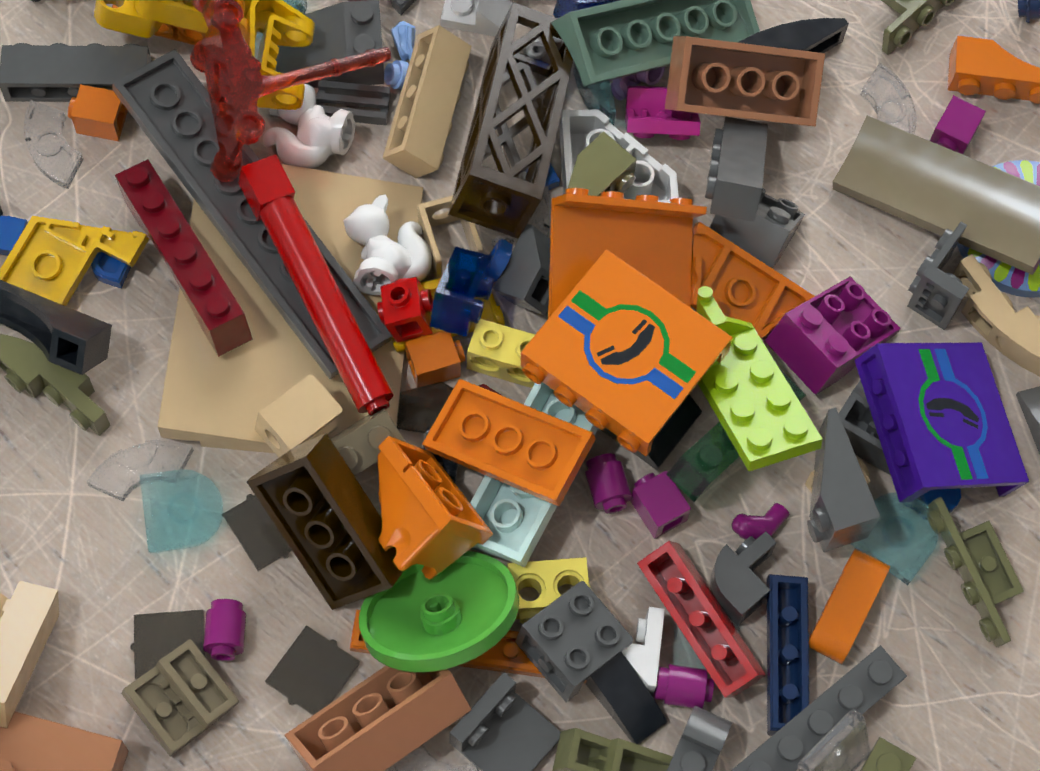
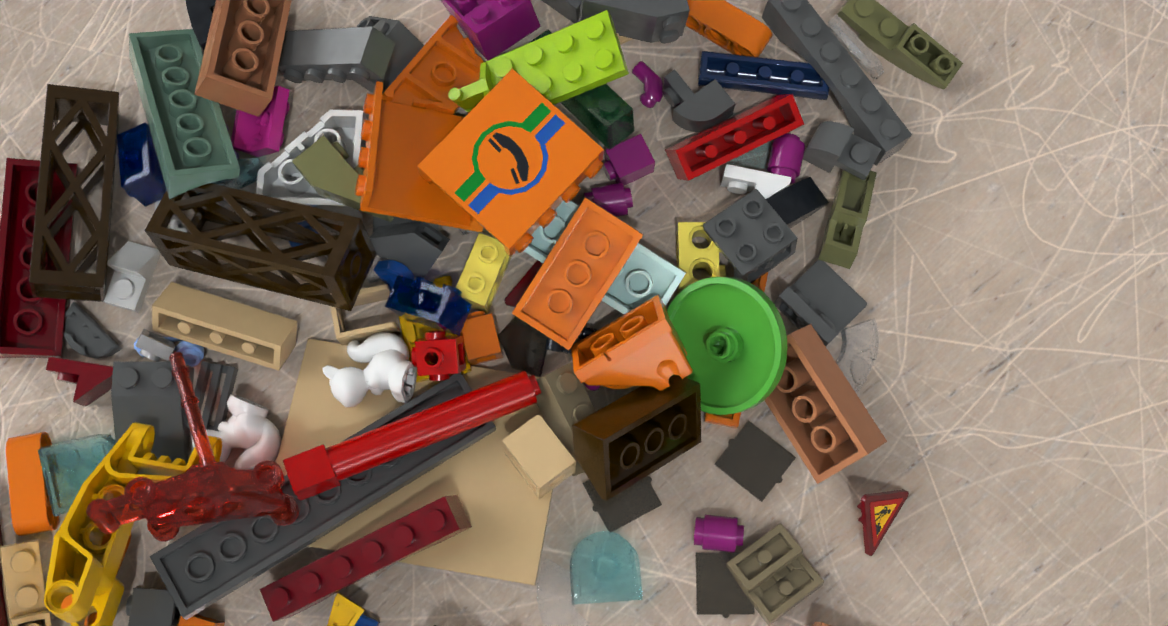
camera: 80 degrees left, 10 degrees up
none -> light grey plate [136,329,175,362]

